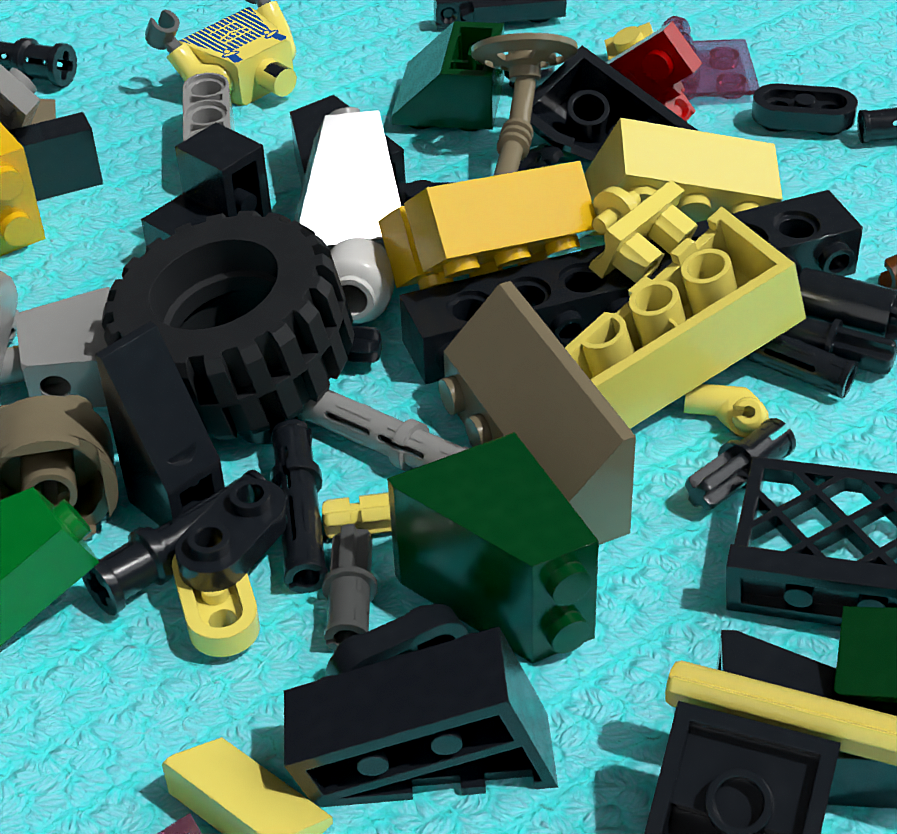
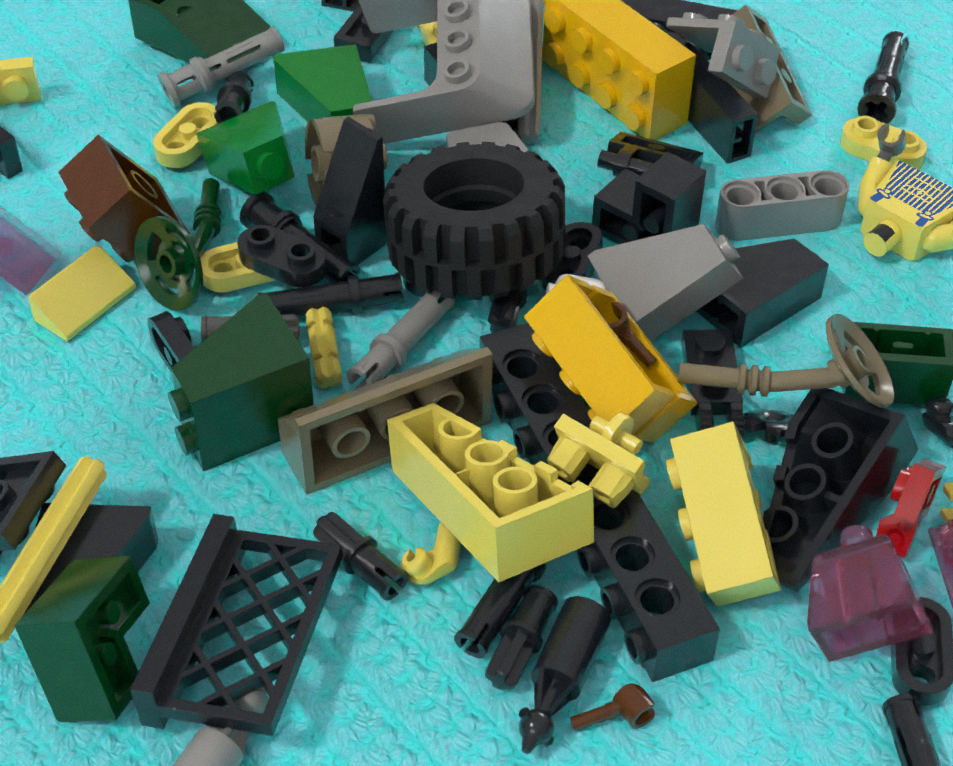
camera: 85 degrees right, 5 degrees up
black wedge [284,626,558,807] -> none
none -> reddish brown brick [58,135,190,263]
none -> dark green dish [134,178,222,310]
none -> black plate [597,132,704,176]
none -> clear pink torso [807,525,933,662]
none -> light yellow plate [840,116,927,170]

